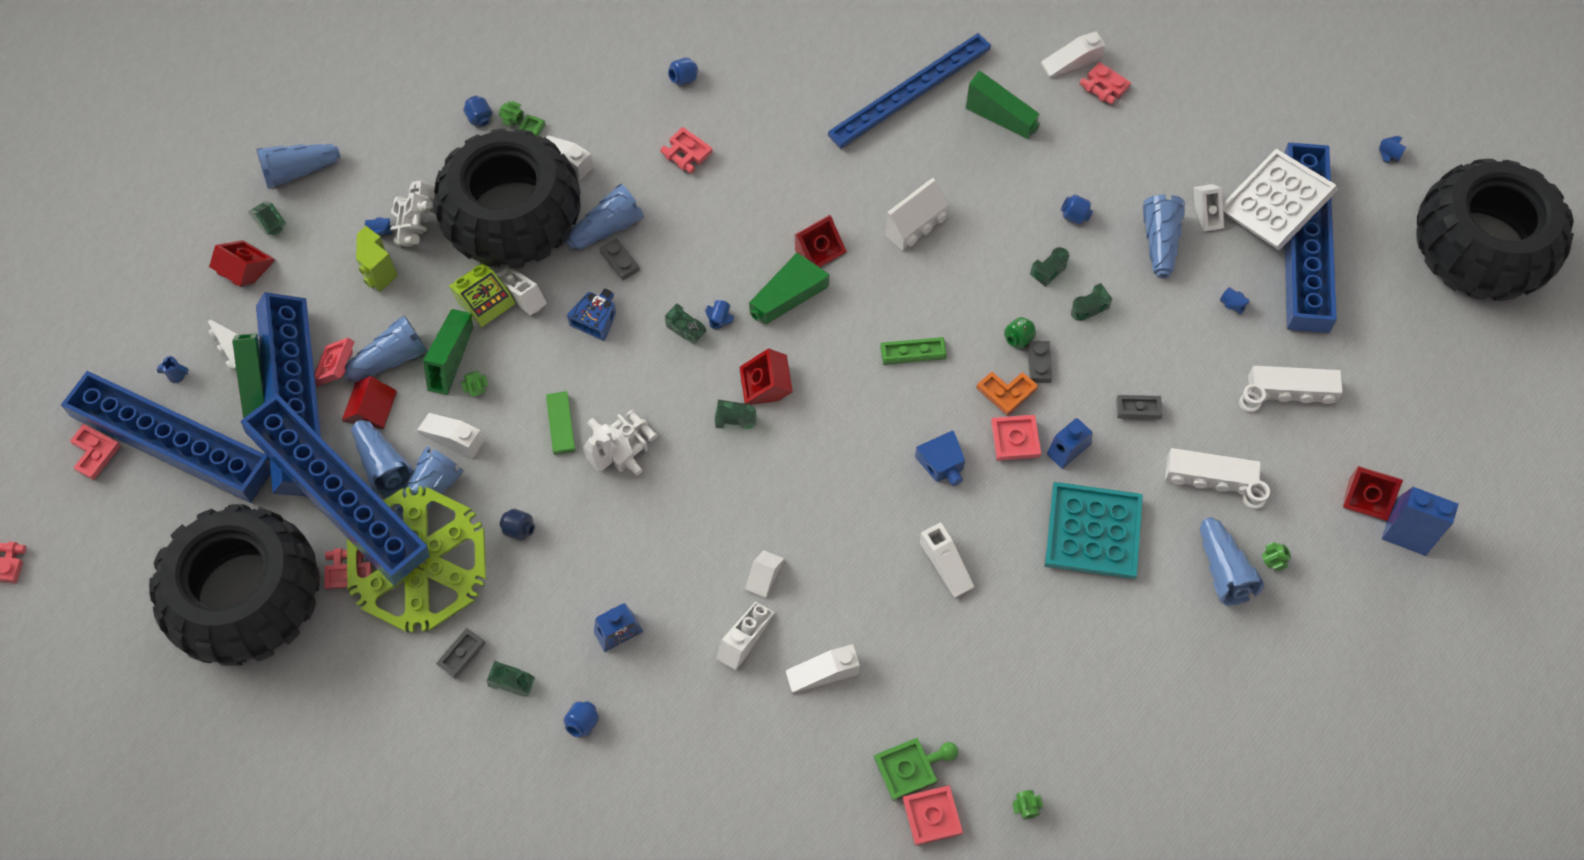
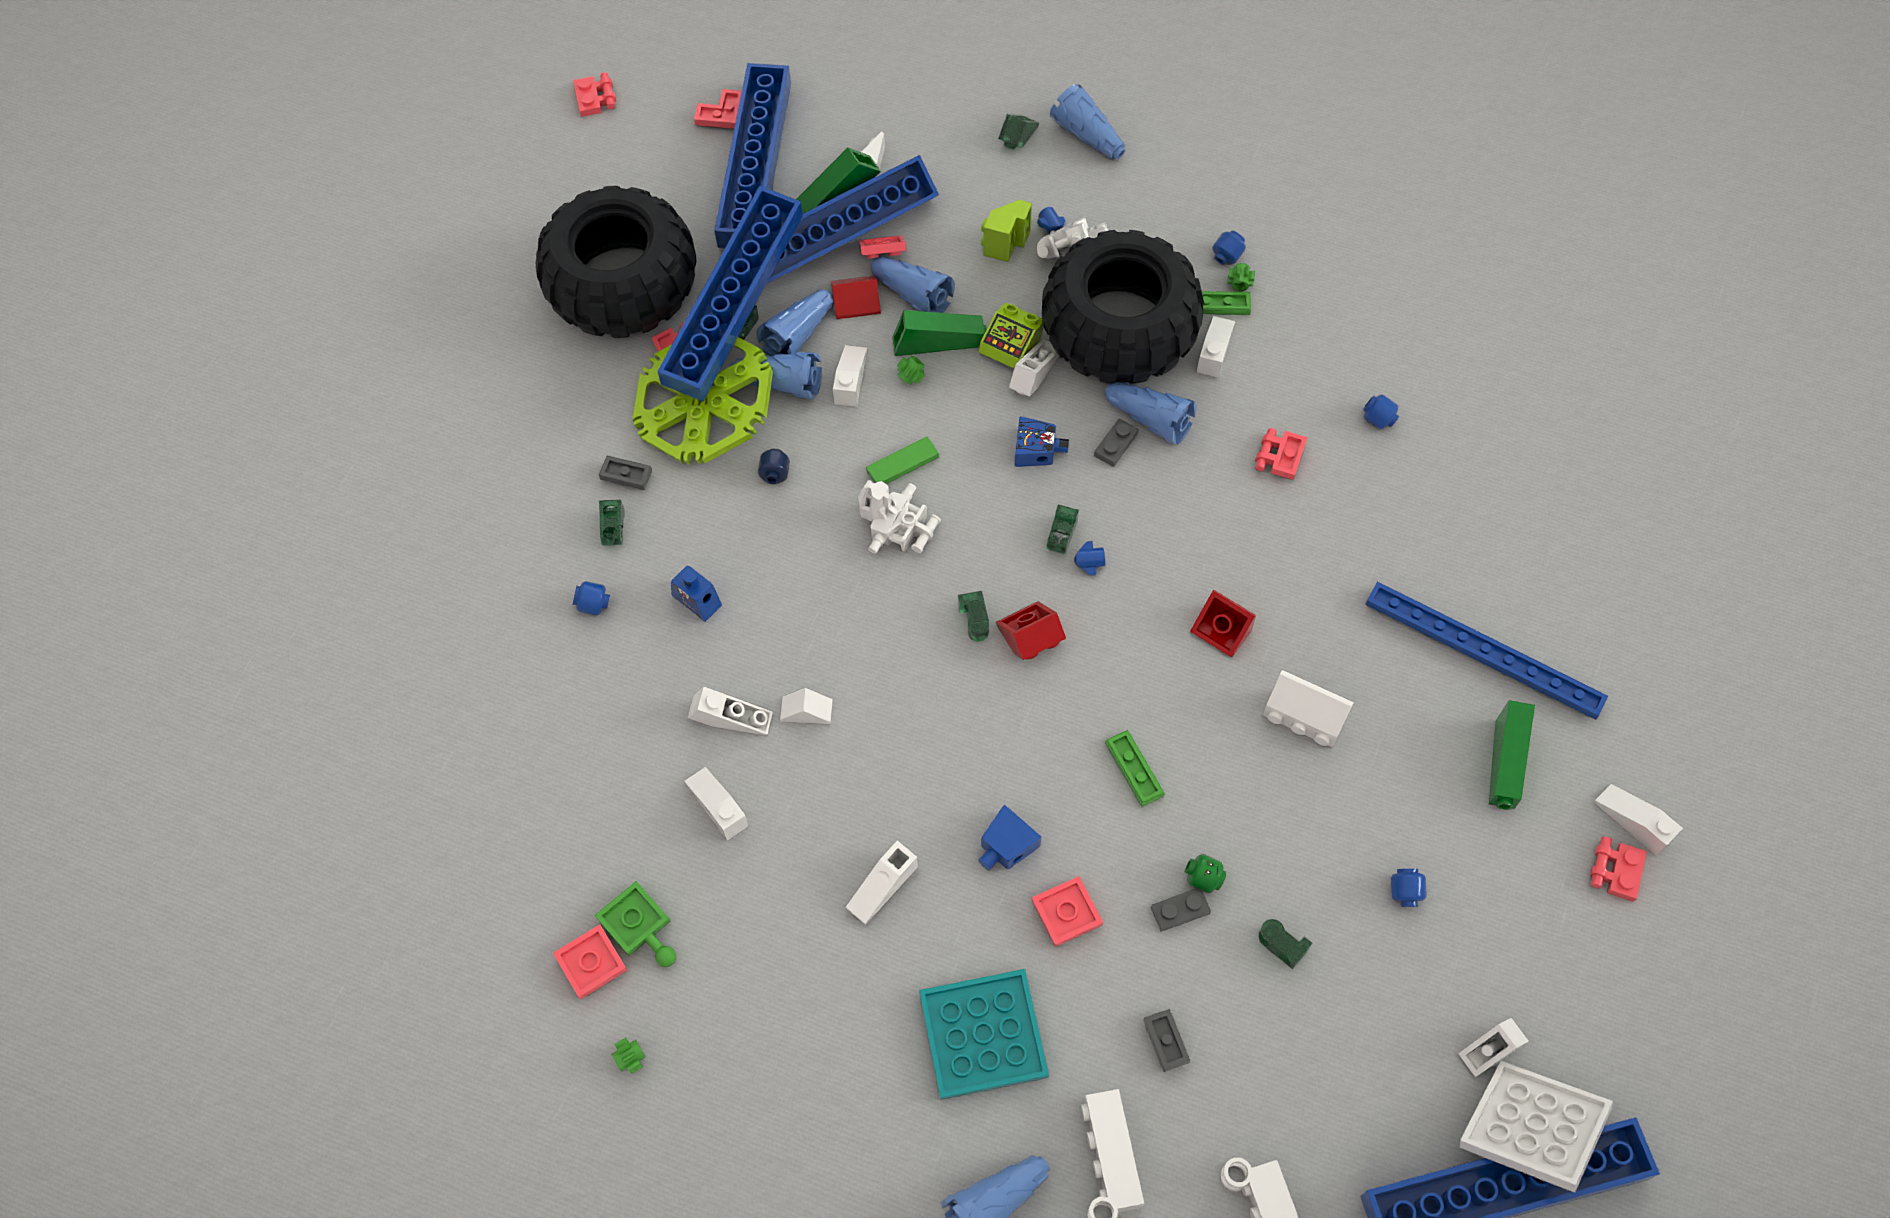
camera: 70 degrees right, 0 degrees up
blue piece [157,356,189,383] -> none
red slope [209,240,274,287] -> none
green slope [749,253,830,324] -> none
orange plate [976,372,1038,416] -> none
clear green leg [1030,247,1069,287] -> none
blue torso [1047,418,1093,469] -> none
medium blue cone [1143,194,1185,278] -> none
blue piece [1220,287,1250,314] -> none

